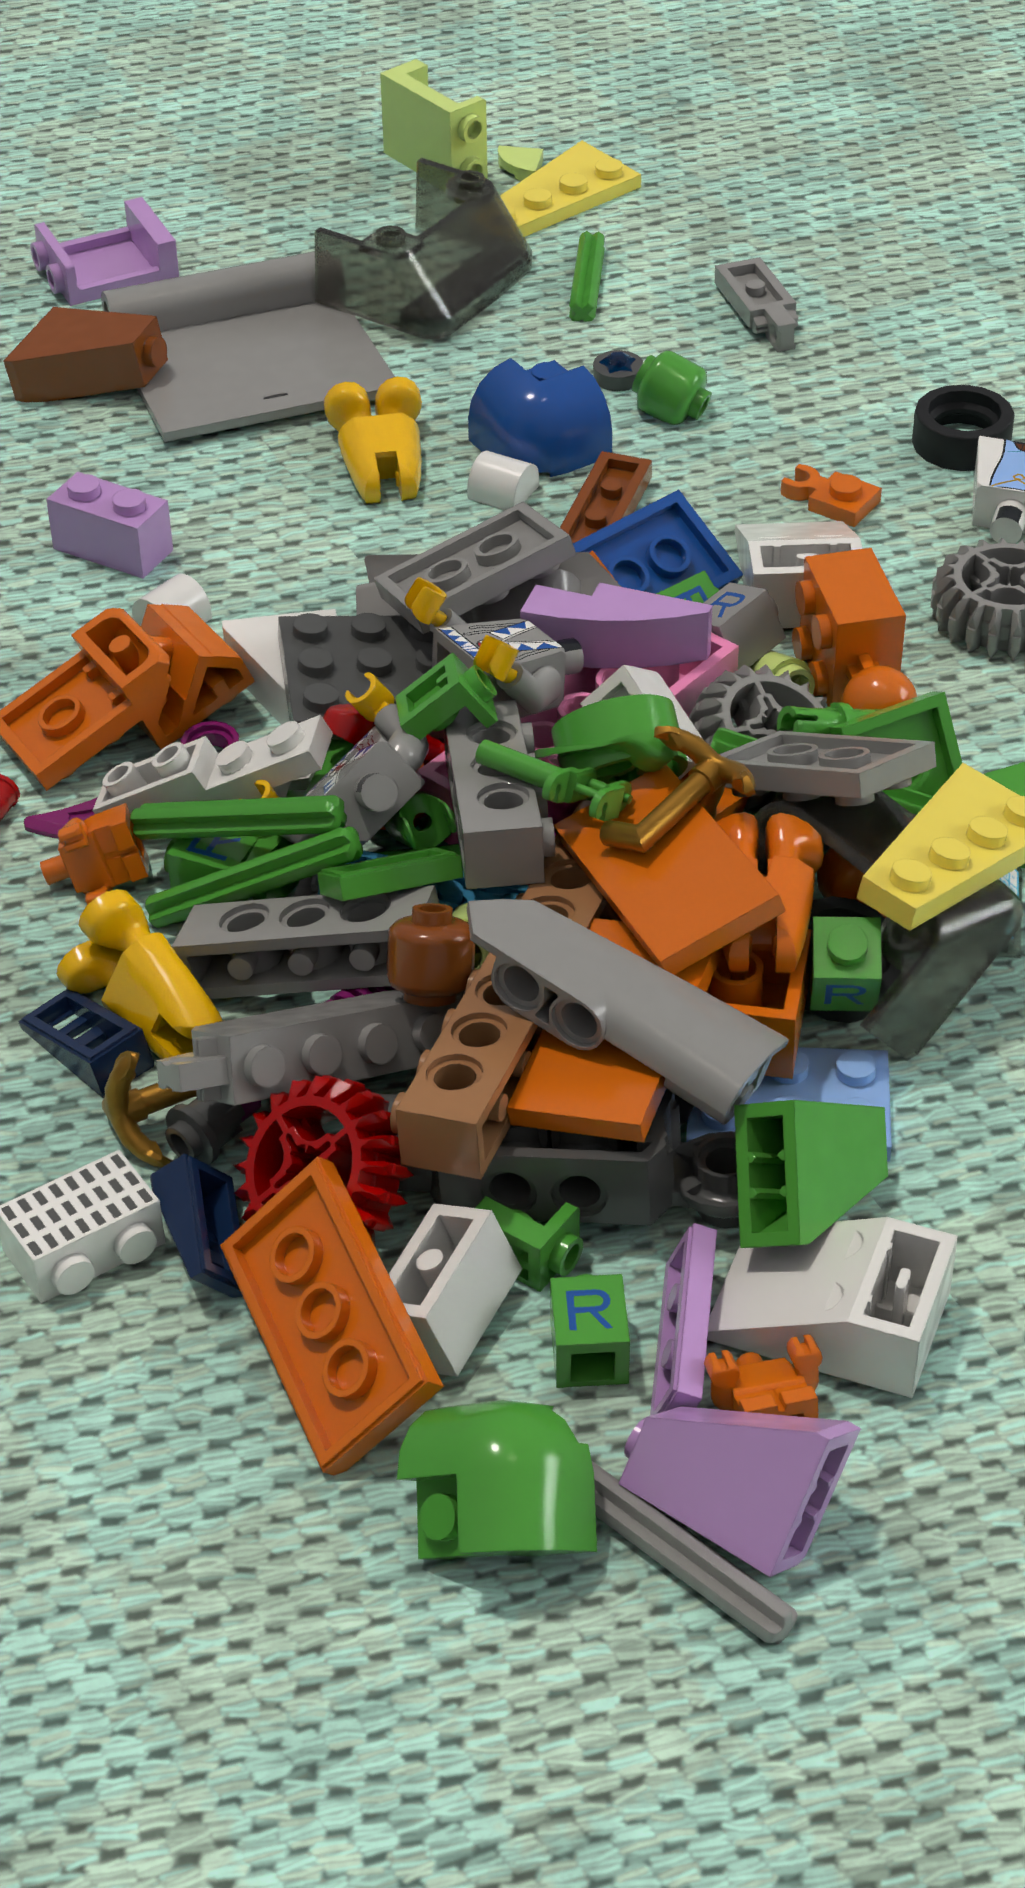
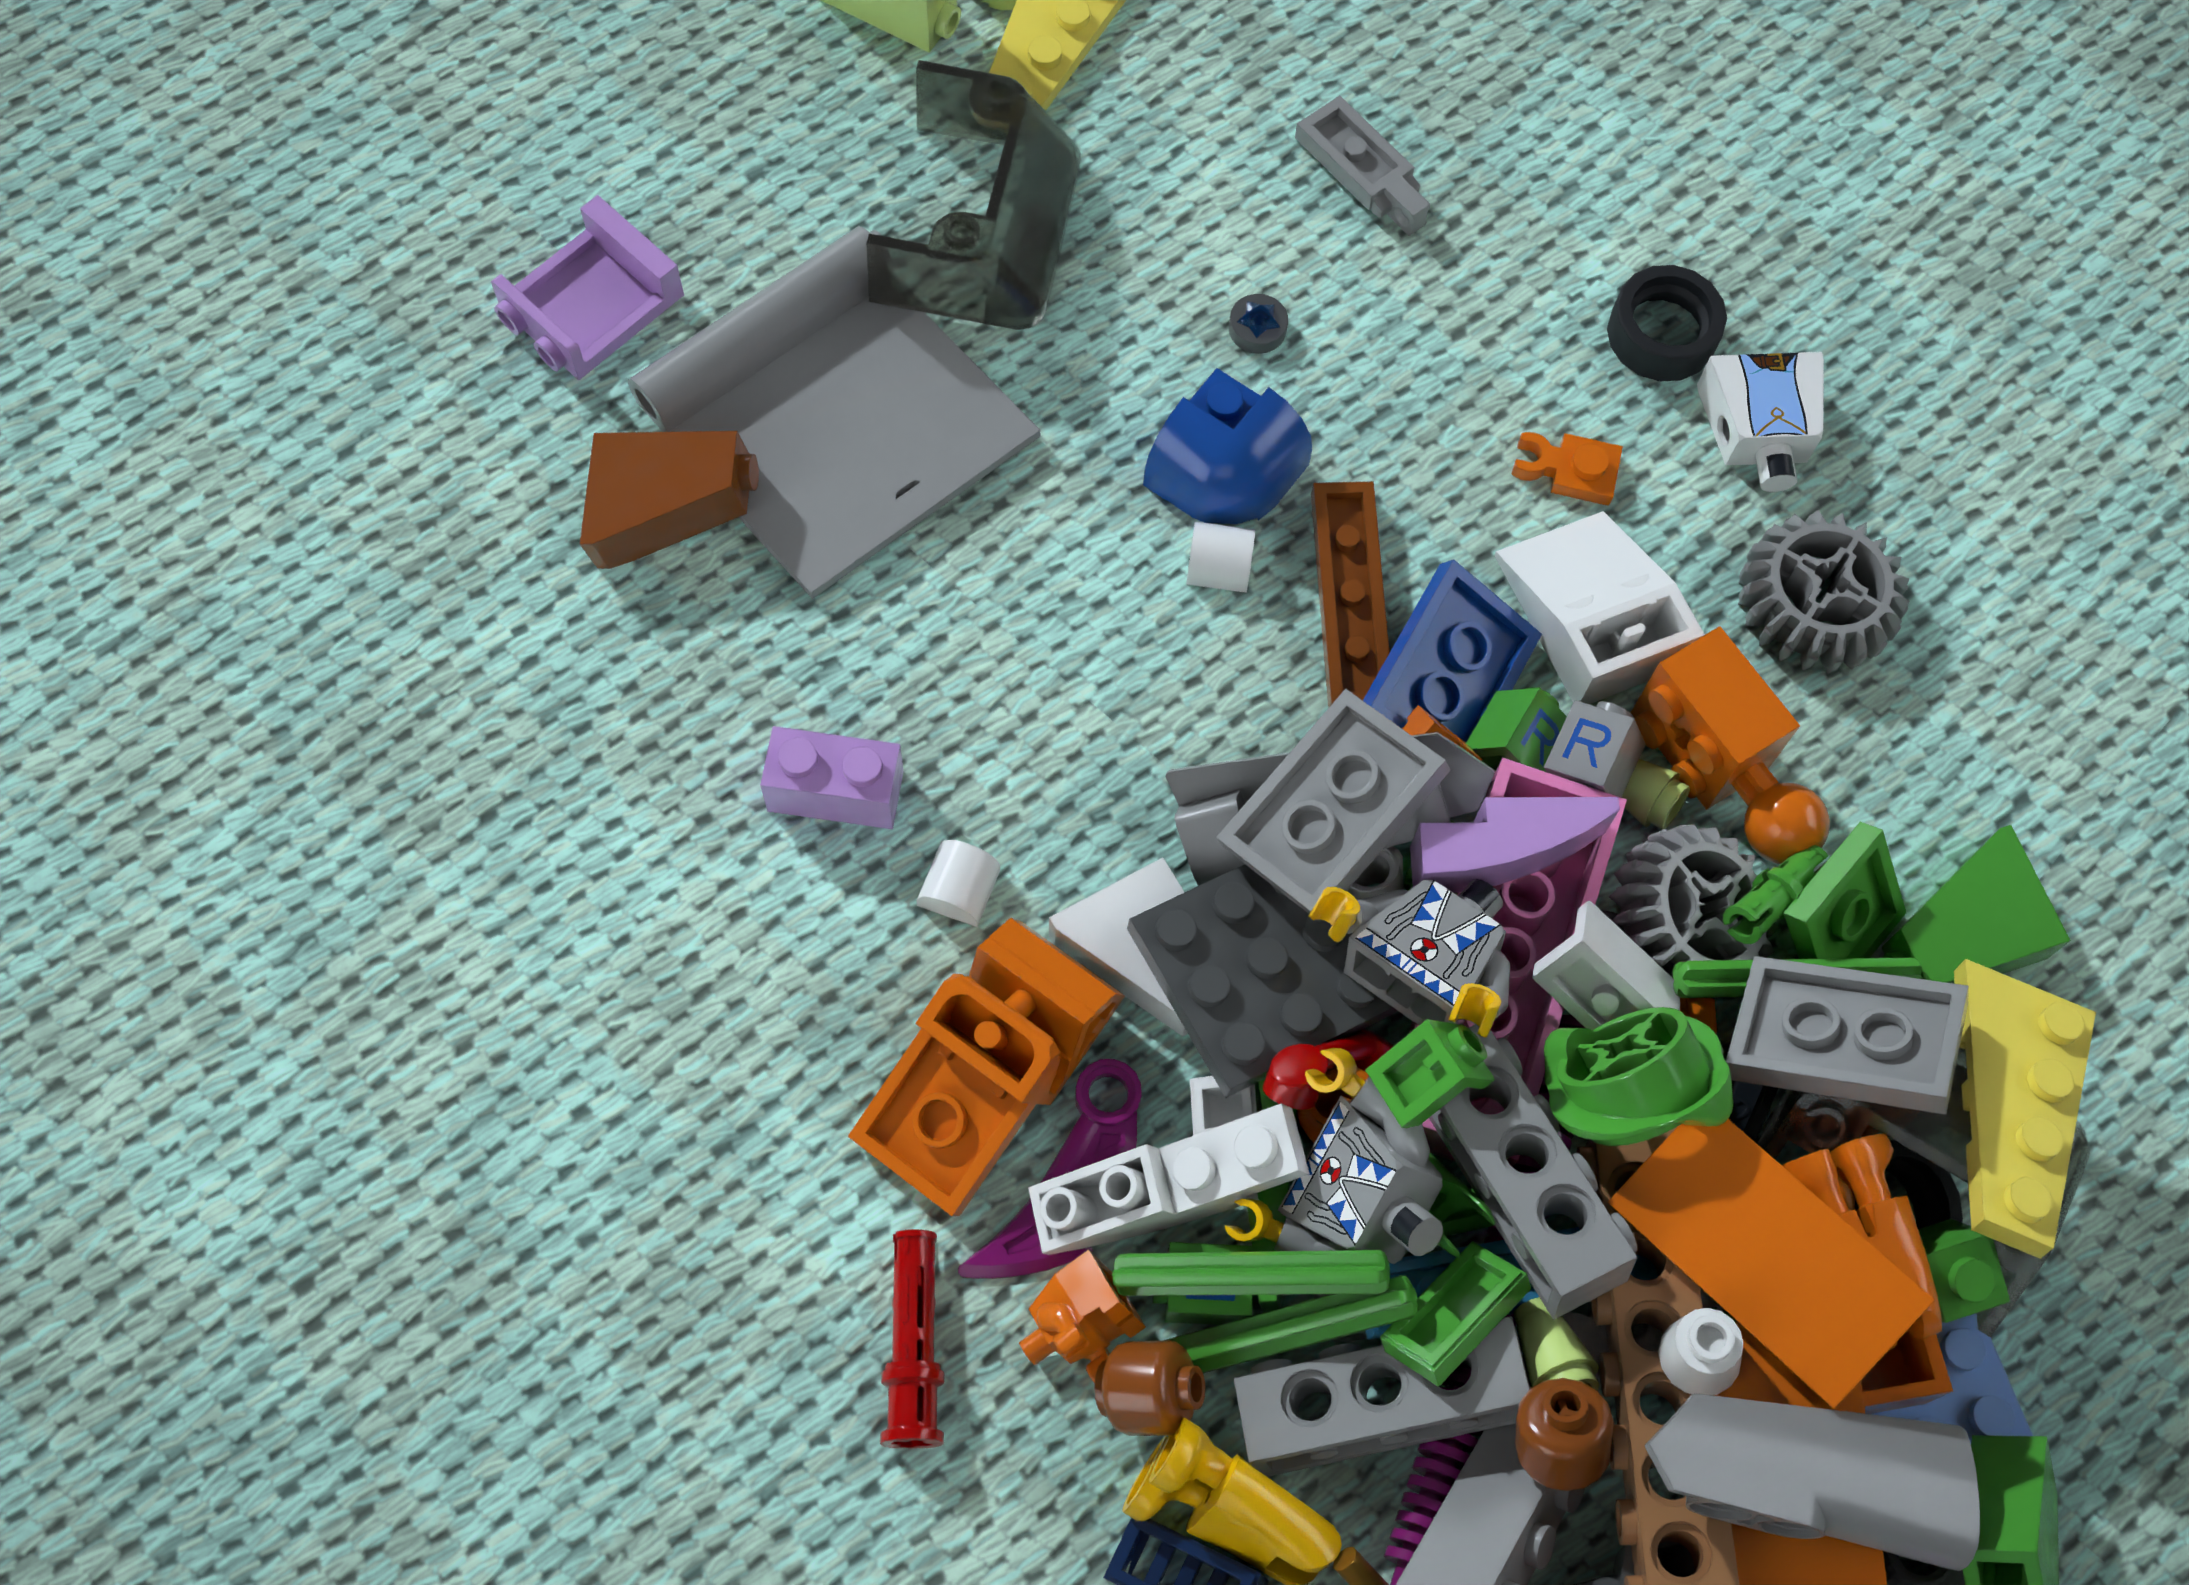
camera: 25 degrees left, 25 degrees up
yellow piece [324,376,422,503] -> none
bright green piece [475,739,633,822] -> none
bright green axle [569,231,605,322] -> none
pearl gold piece [600,726,756,853] -> none
bright green head [632,350,712,425] -> none
none -> dark orange head [1094,1340,1205,1436]
none -> white hat [1658,1308,1743,1395]

